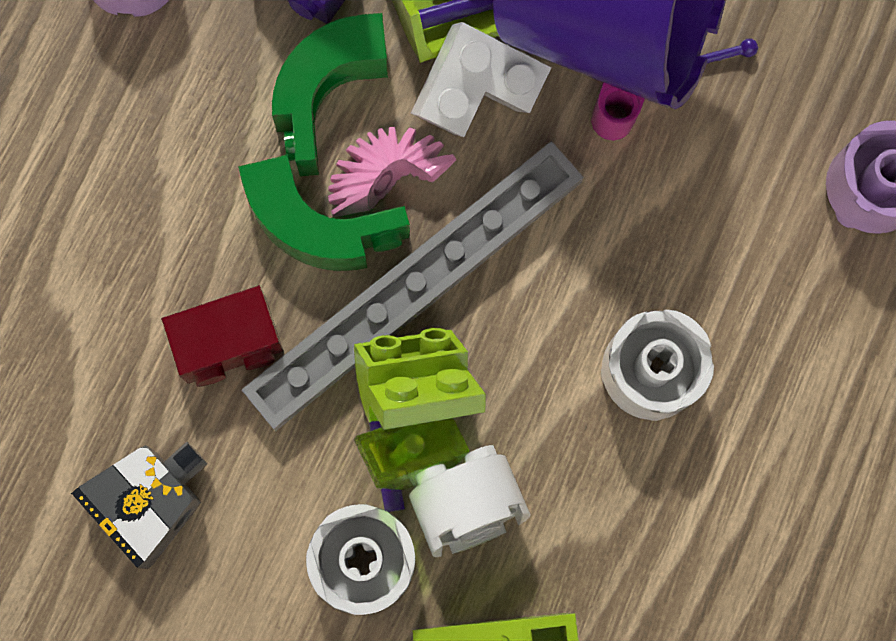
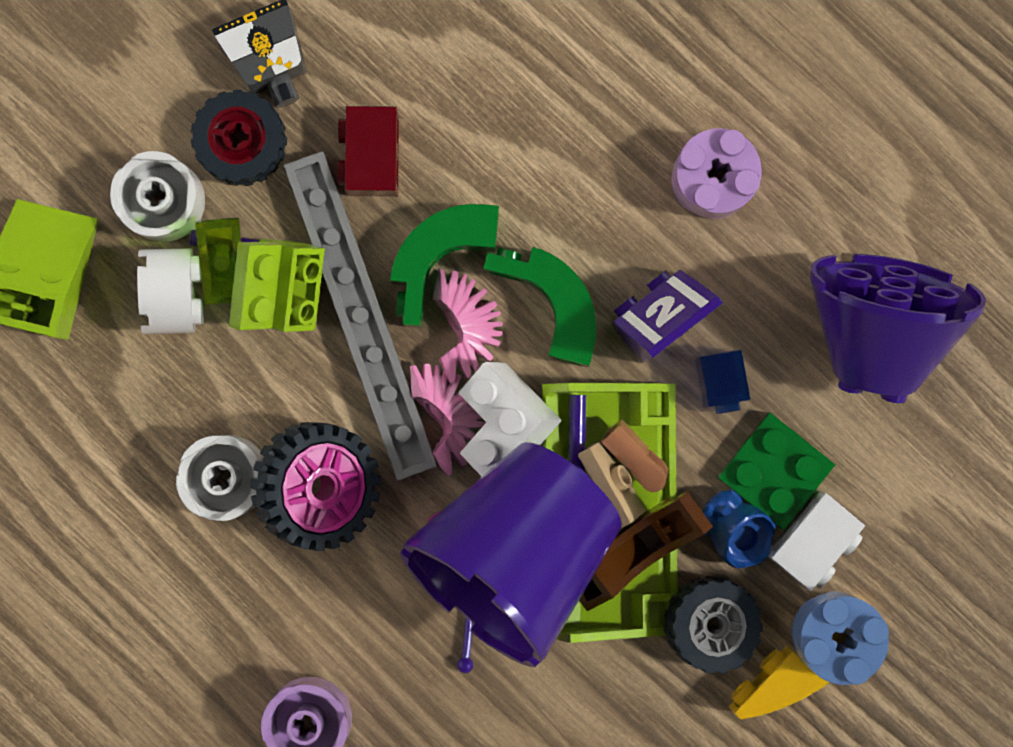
camera: 115 degrees right, 10 degrees up
none -> black wheel [191,90,287,186]
none -> wheel [250,422,381,551]
none -> bright pink hair [410,364,486,476]

